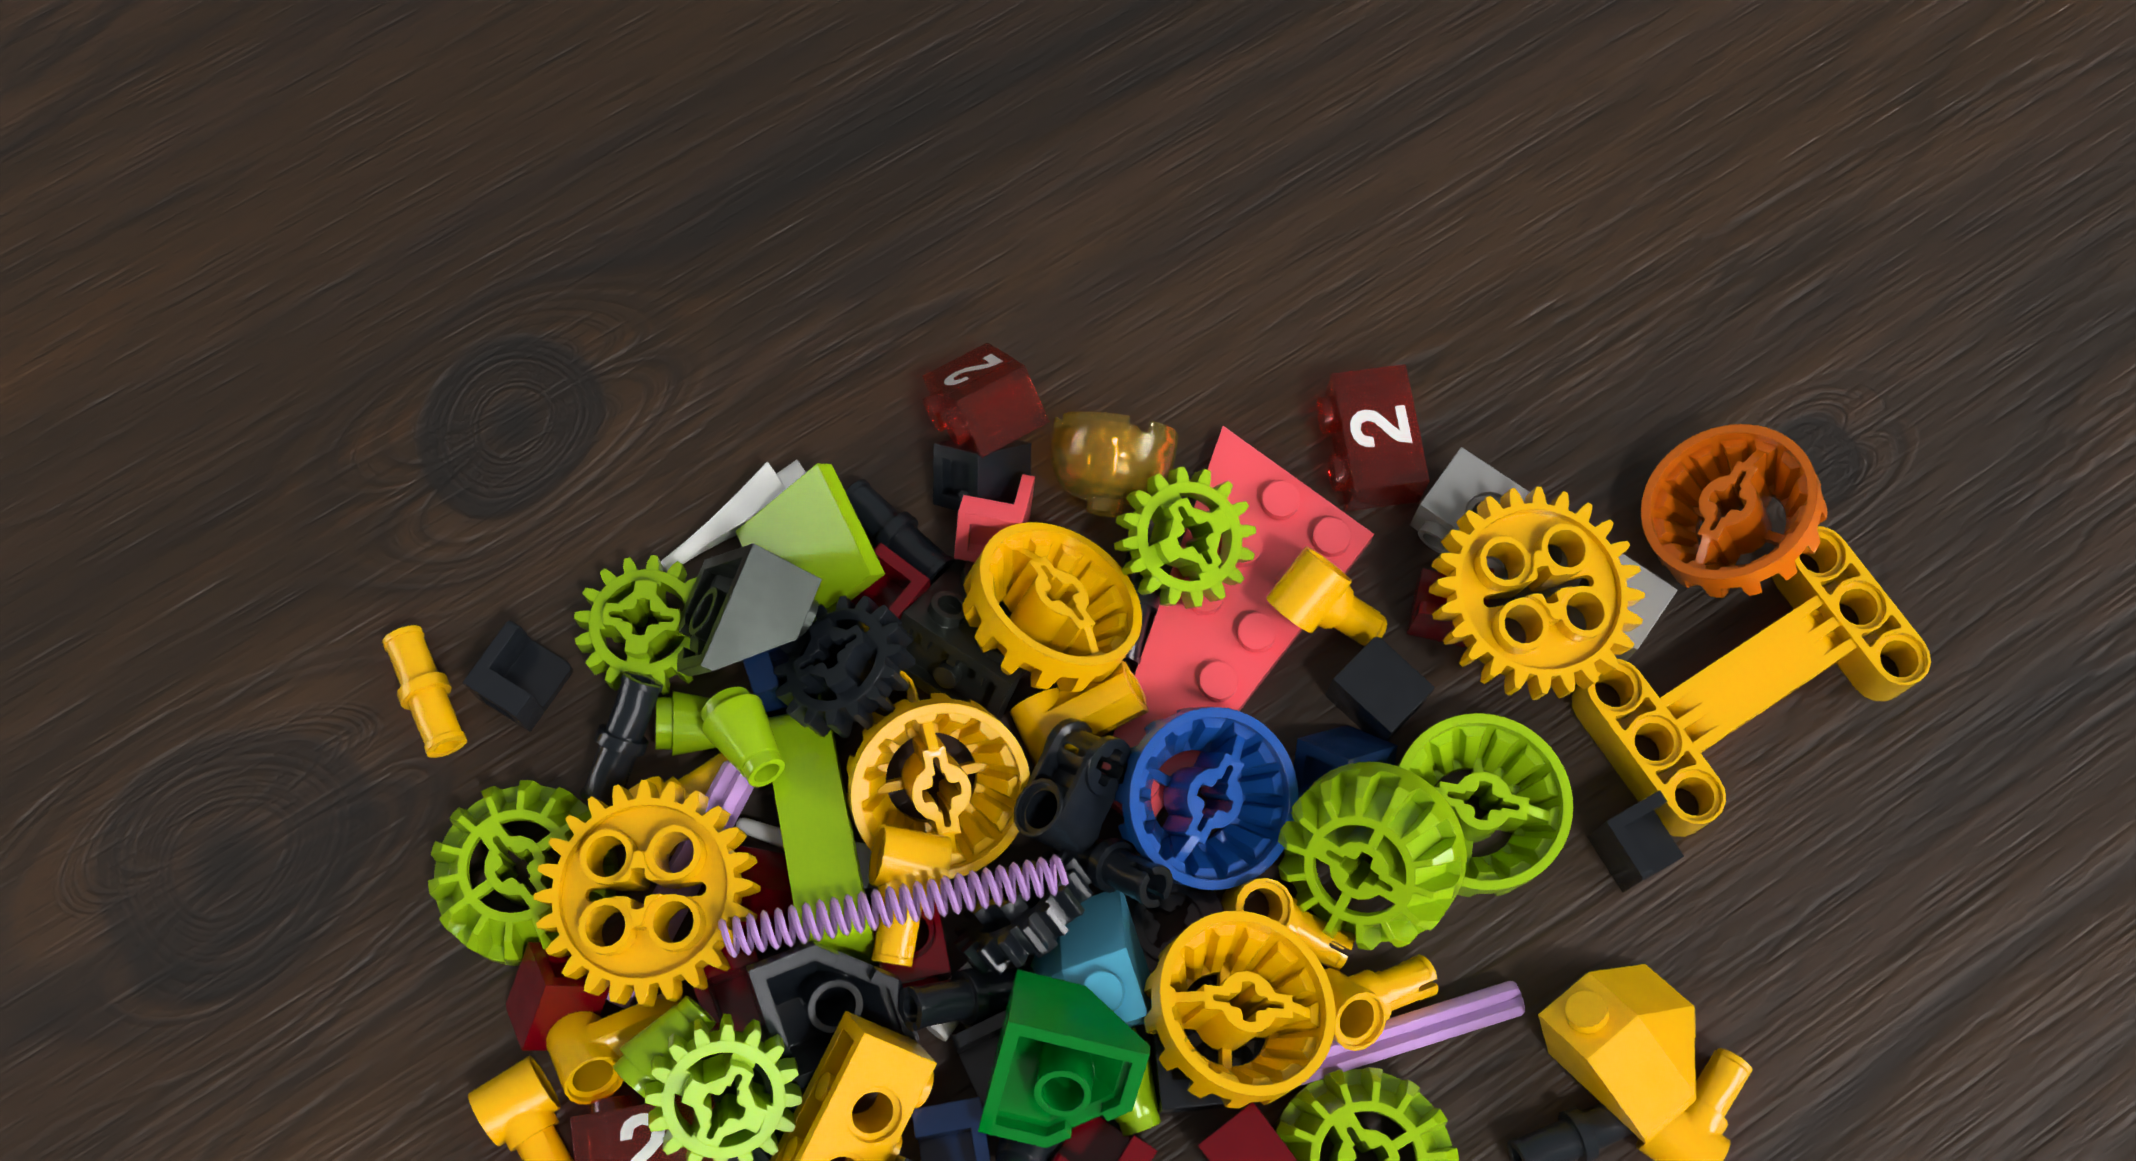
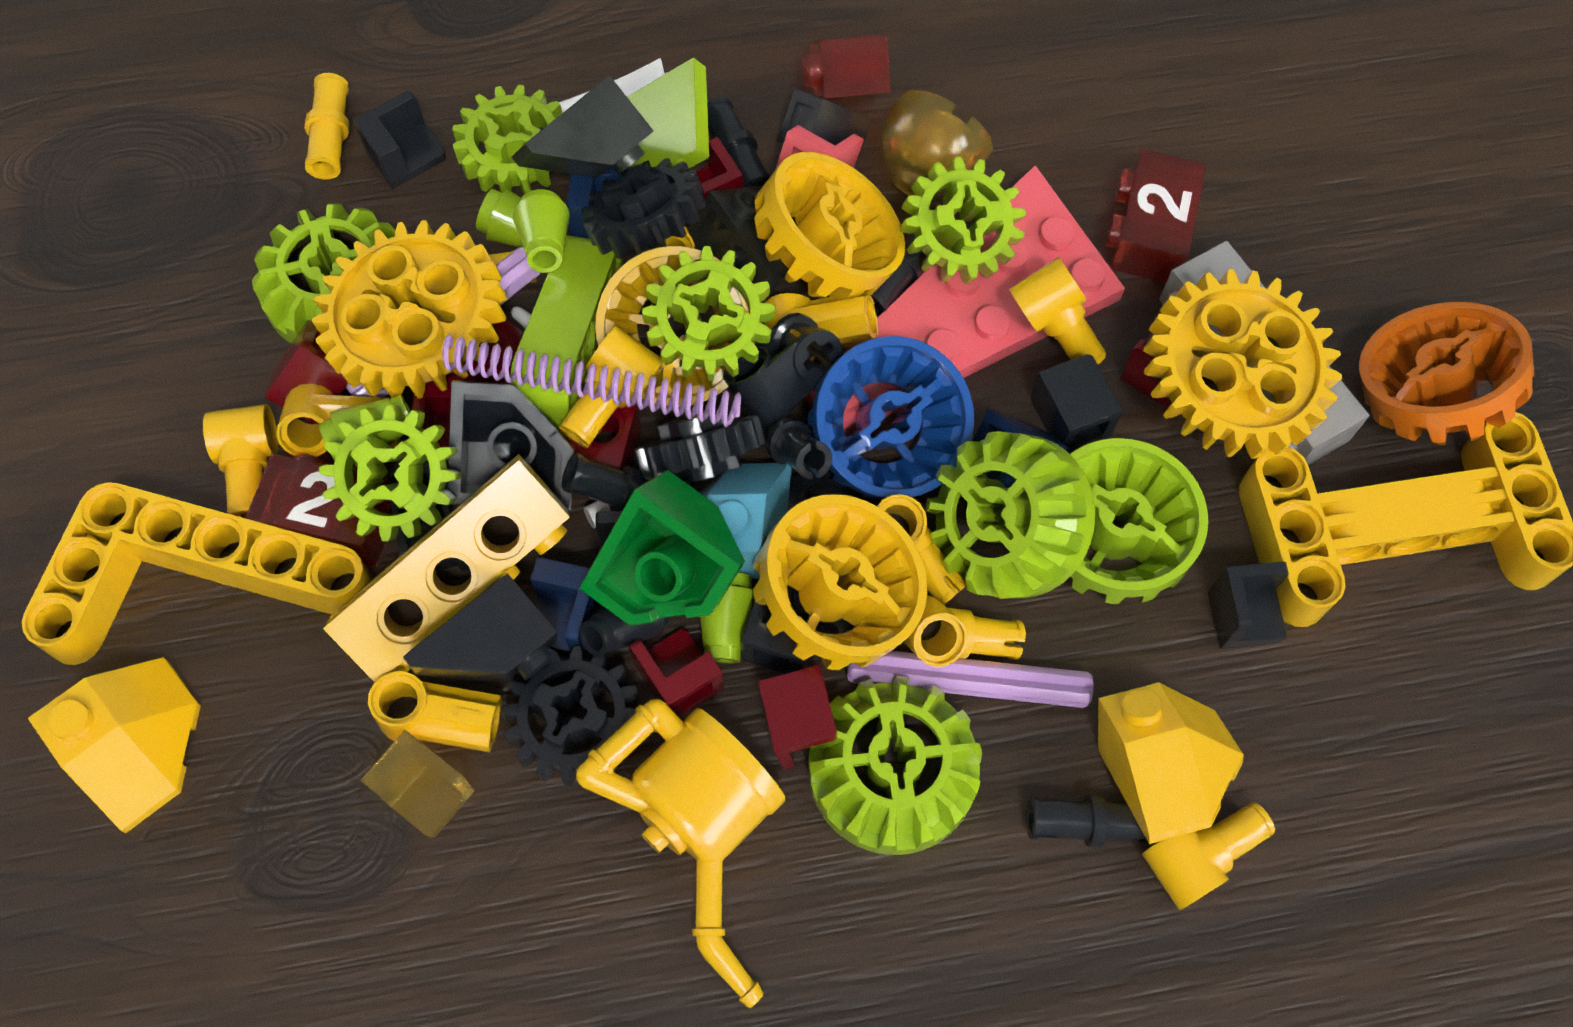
camera: 25 degrees right, 5 degrees down
black pin [580,671,664,807] -> none
none -> lime gear [642,246,775,381]

